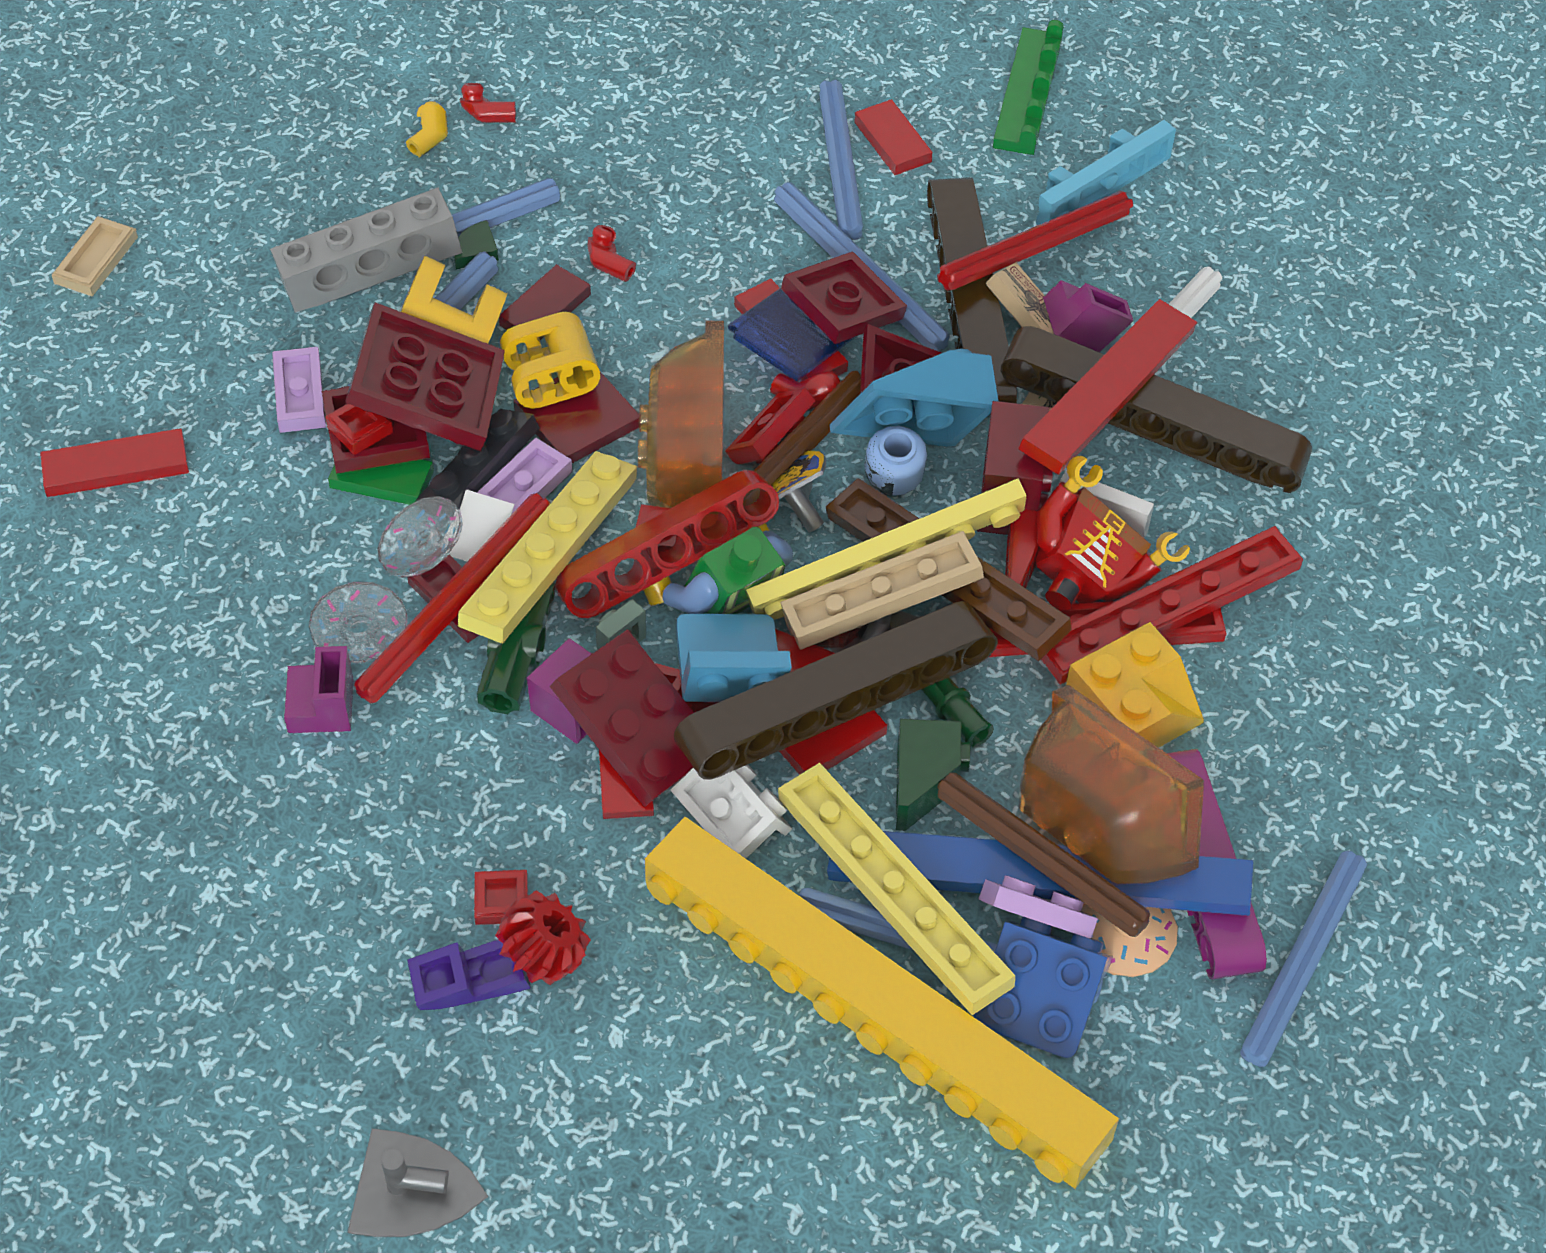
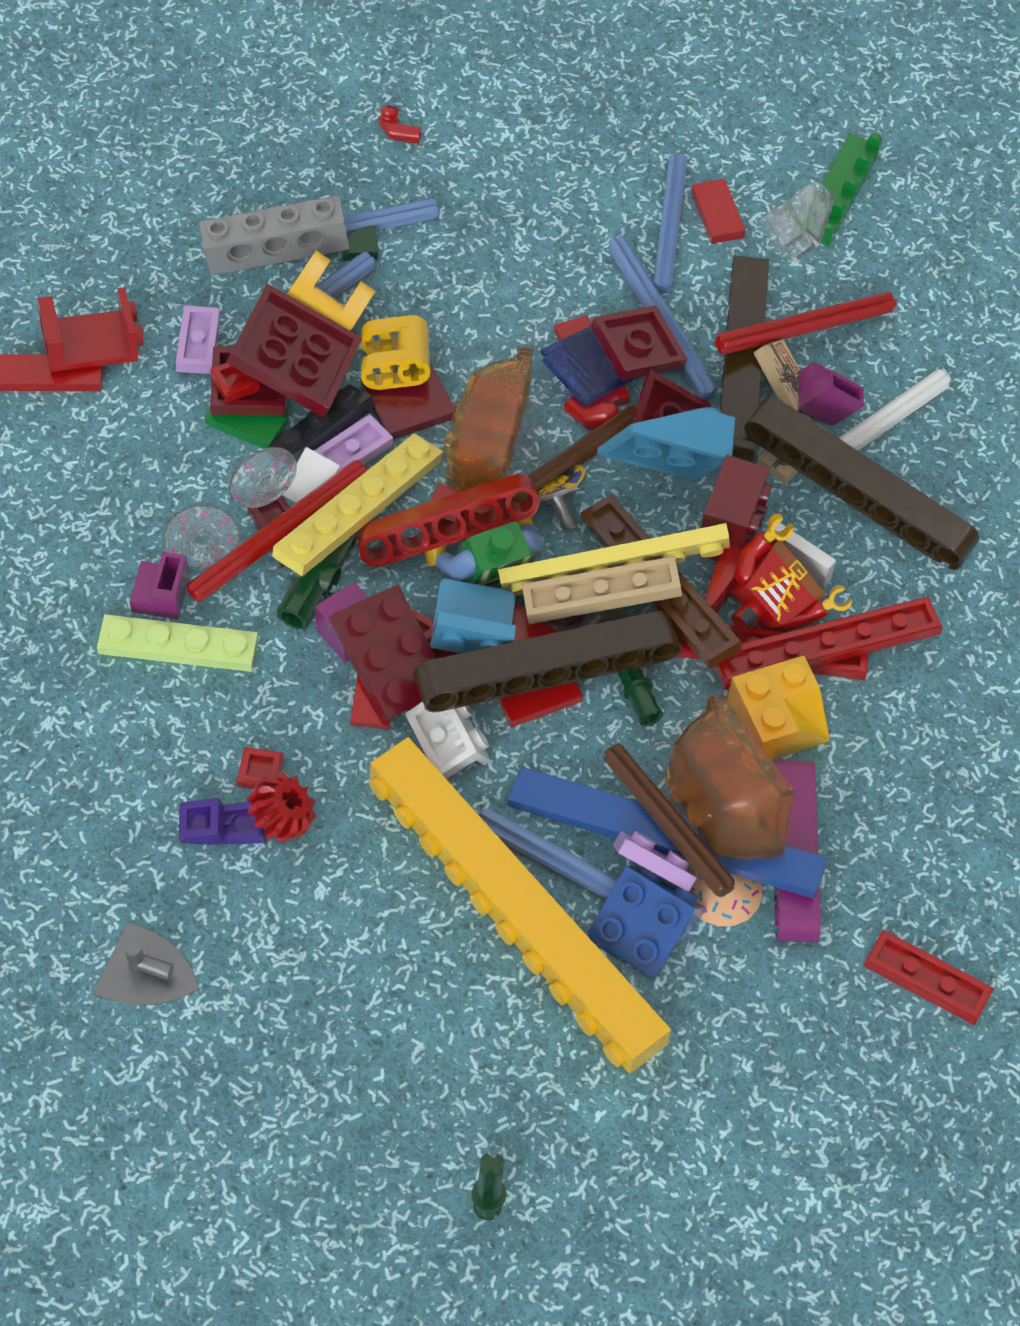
camera: 10 degrees right, 5 degrees up
tan tile [52,216,138,296] -> none
yellow arm [406,101,448,157] -> none
dark red tile [499,264,591,340] -> none
red arm [587,225,636,282] -> none
sand green plate [595,599,646,650] -> none
red plate [725,387,815,465] -> none
light yellow plate [778,763,1016,1015] -> none
light blue head [864,426,927,496] -> none
dark green slope [896,719,970,831] -> none
red tile [1018,299,1198,475] -> none
medium azure hinge [1036,120,1176,225] -> none
medium blue axle [1240,851,1367,1067] -> none
none -> red panel [37,287,144,372]
none -> yellowish green plate [97,614,258,672]
none -> clear slope [760,180,835,263]
none -> red tile [863,929,994,1026]

